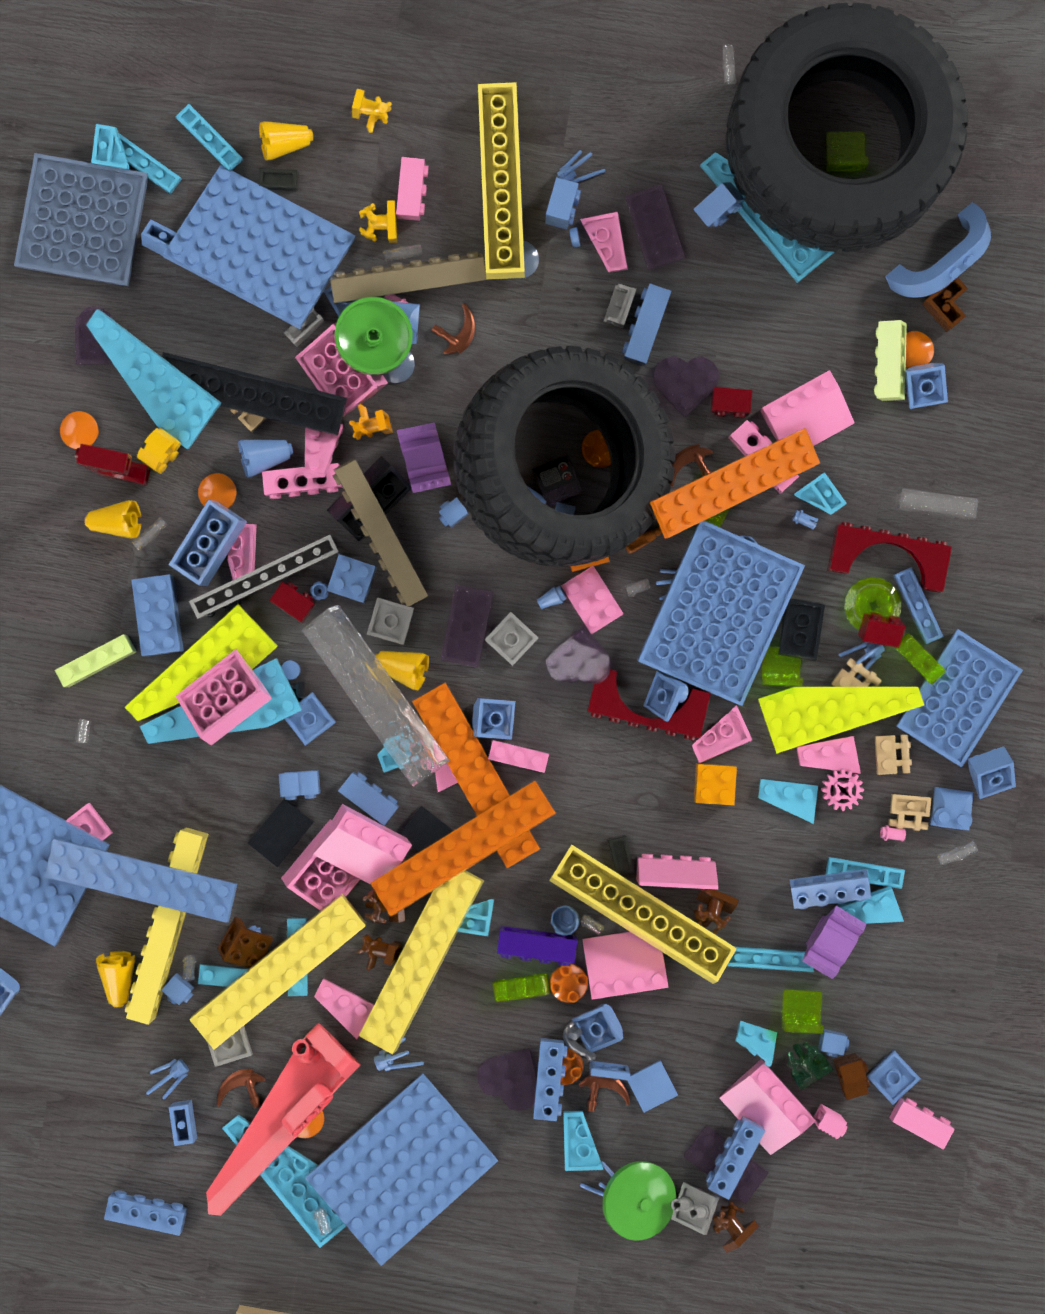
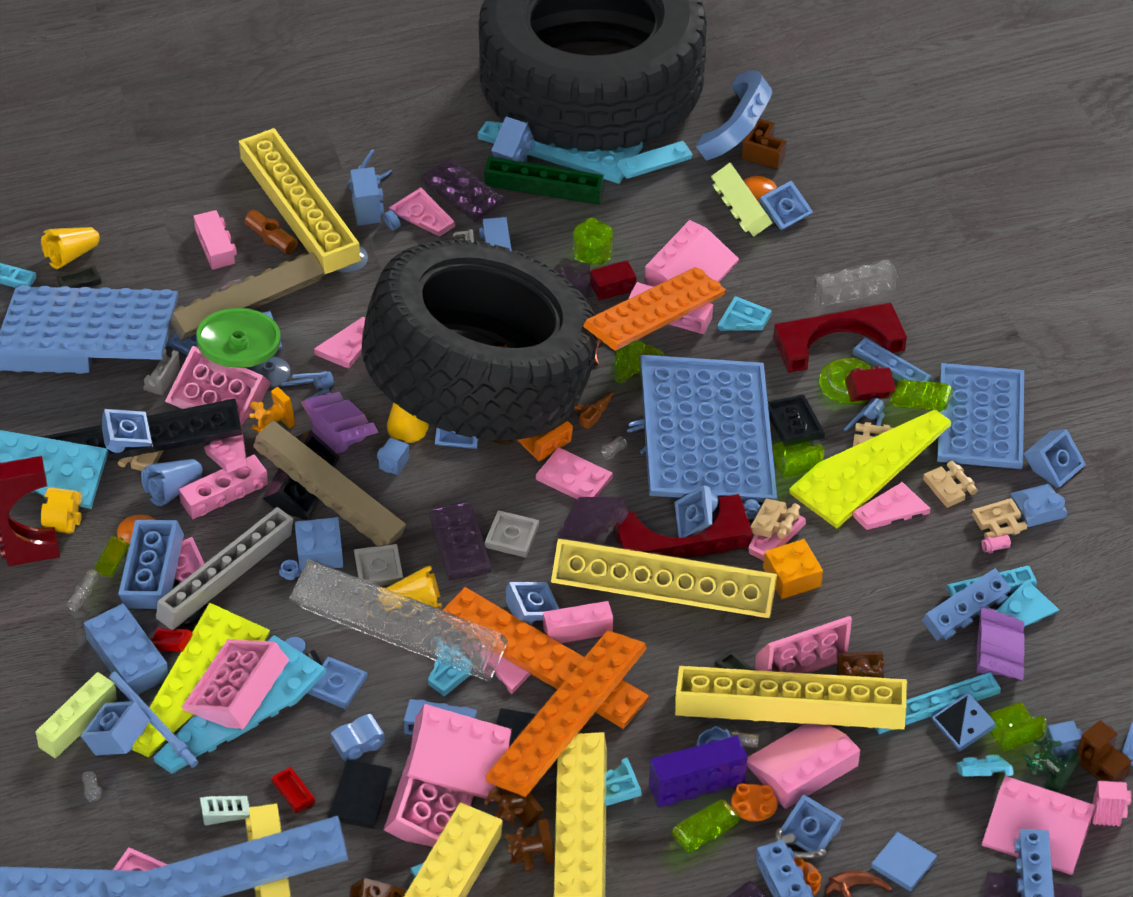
camera: 25 degrees left, 40 degrees down
yellow cone [85,500,141,539] -> none
dark red brick [269,581,316,623] -> none
yellow piece [352,89,392,133] -> none
yellow piece [359,200,397,243] -> none
copper piece [431,304,475,354] -> none
medium blue cone [537,585,567,609] -> none
medium blue tile [589,1061,630,1080] -> none
clear axle [721,44,737,85] -> none
medium azure wing [758,779,818,824] -> none
medium blue pin [792,510,818,530] -> none
bright pink gear [821,768,864,811] -> none
clear pin [937,841,978,866] -> none
none -> medium blue brick [81,701,150,755]
none -> clear neon green piece [94,536,131,578]
none -> medium blue slope [102,409,152,453]
none -> medium blue bar [109,672,198,768]
none -> red tile [150,628,193,652]
none -> light aqua slope [200,796,250,826]
none -> dark orange piece [245,210,298,255]
none -> red tile [271,767,315,814]
none -> medium blue plant [281,371,334,404]
none -> bright pink wing [314,317,365,369]
none -> dark green brick [484,156,604,205]
none -> light yellow brick [551,539,777,618]
none -> clear neon green brick [573,218,613,265]
none -> medium azure plate [617,141,693,179]
none -> medium blue plate [743,499,761,519]
none -> tan plate [751,498,800,539]
none -> medium blue tile [932,693,996,752]

